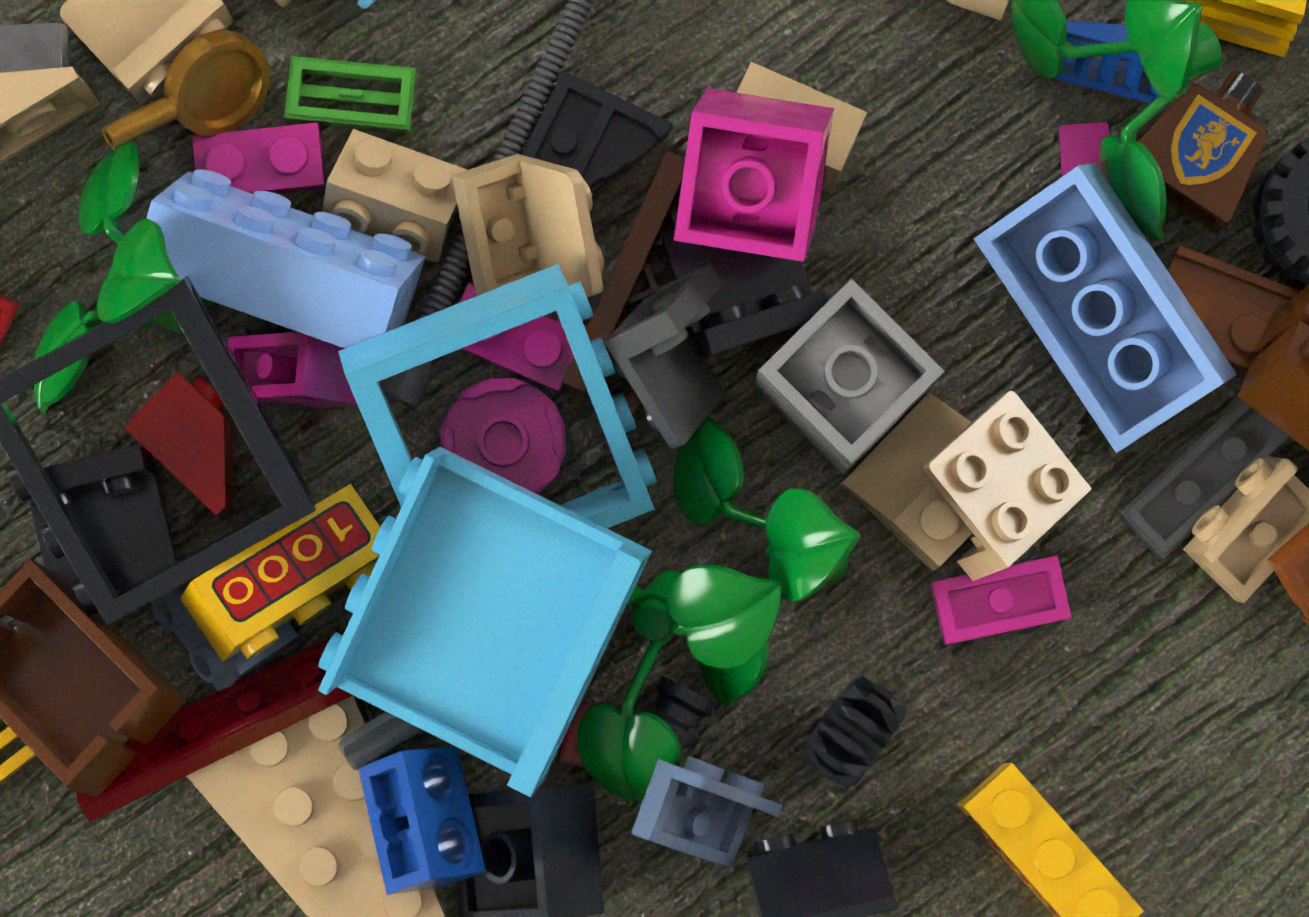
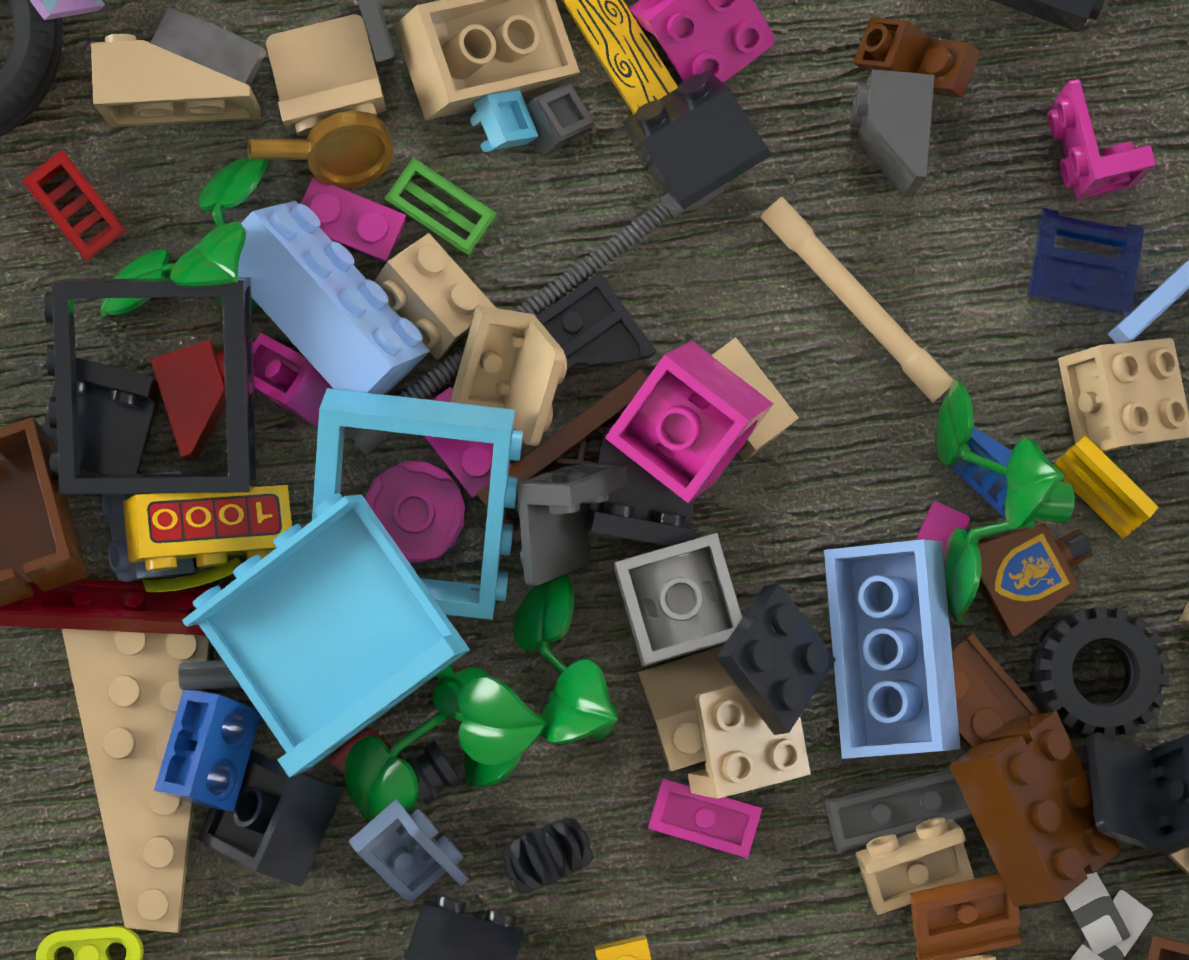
camera: 25 degrees right, 0 degrees up
none -> neon yellow sticker [143,558,241,592]
none -> black plate [716,583,836,735]

